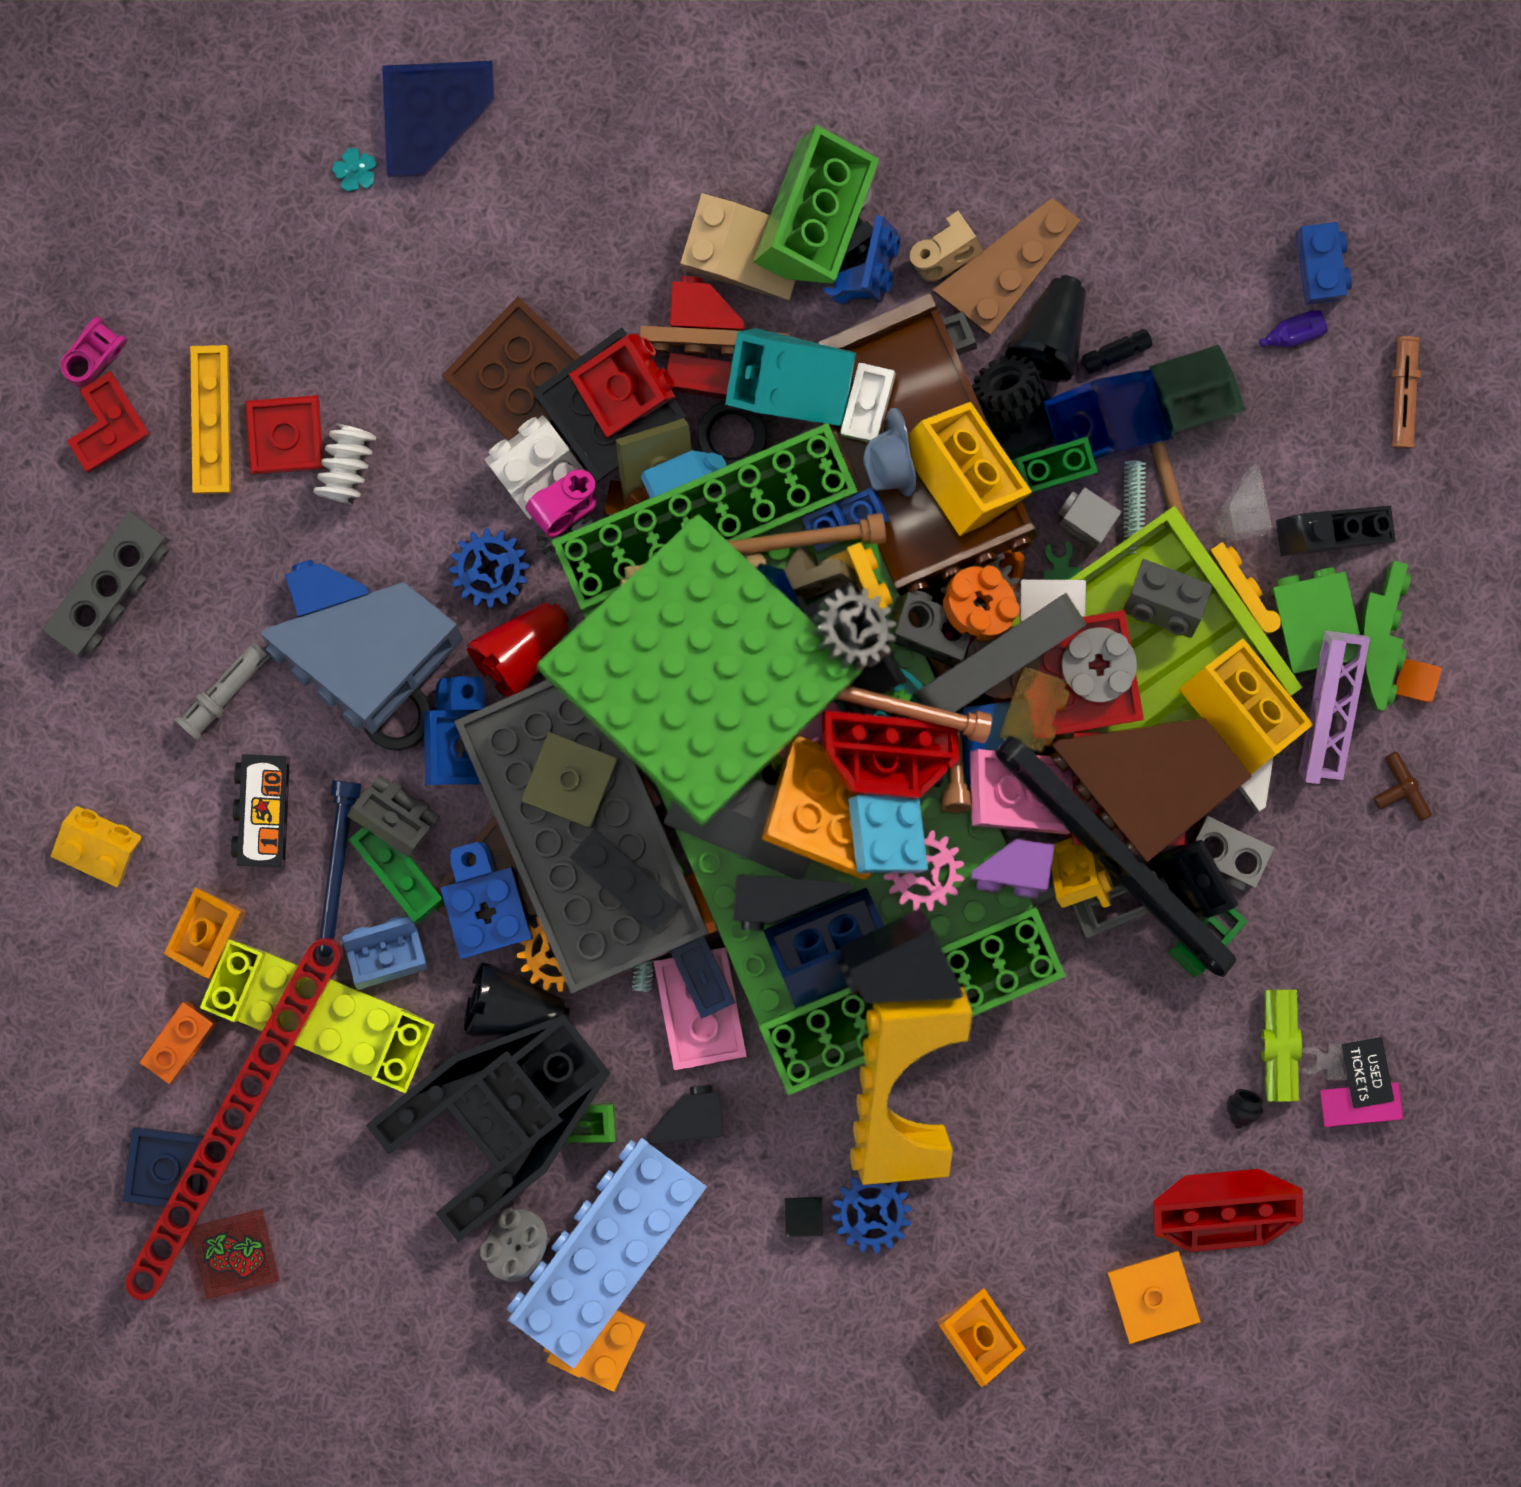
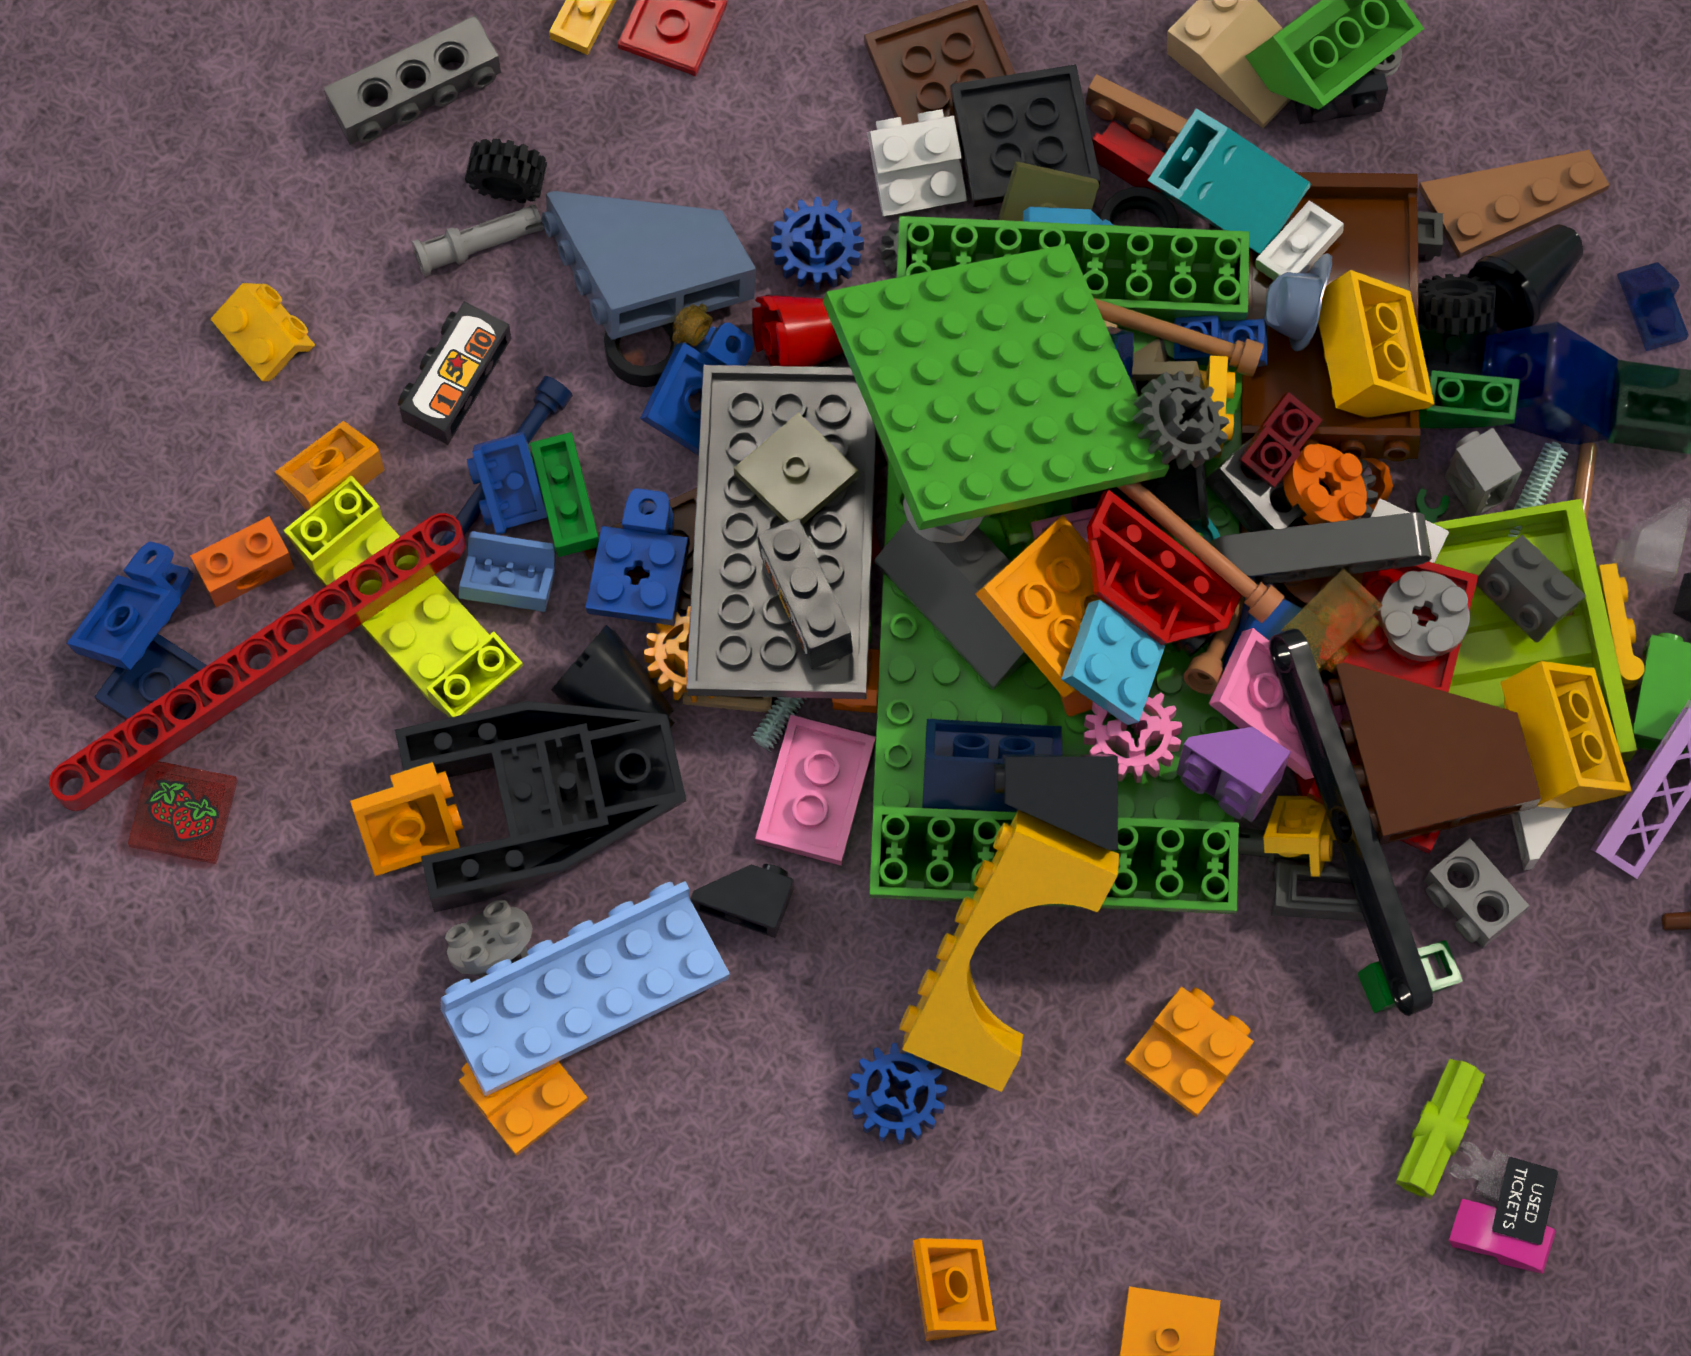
camera: 25 degrees right, 15 degrees down
blue slope [285,560,371,617] -> none
white piece [313,424,377,505] -> none
dark grey plate [347,775,440,858] -> none
dark pink piece [525,470,597,538] -> none
bright green slope [566,1102,617,1143] -> none
red plate [569,333,675,438] -> none
red slope [670,276,744,331] -> none
dark blue plate [670,936,735,1019] -> none
black slope [733,874,851,931] -> none
black slope [785,1197,823,1237] -> none
blue plate [824,215,901,304] -> none
tan leg [910,211,984,282] -> none
black axle [1082,329,1153,373] -> none
black slope [1151,840,1239,919] -> none
red wedge [1153,1169,1303,1252] -> none
black plate [1227,1089,1263,1129] -> none
none -> blue plate [66,541,193,670]
none -> light orange plate [350,762,464,876]
none -> black tyre [465,138,547,203]
none -> blue bracket [467,431,548,535]
none -> clear yellow plate [672,304,712,346]
none -> light orange plate [1125,986,1254,1118]
none -> dark red slope [1239,392,1323,488]
none -> clear blue slope [1617,262,1689,351]

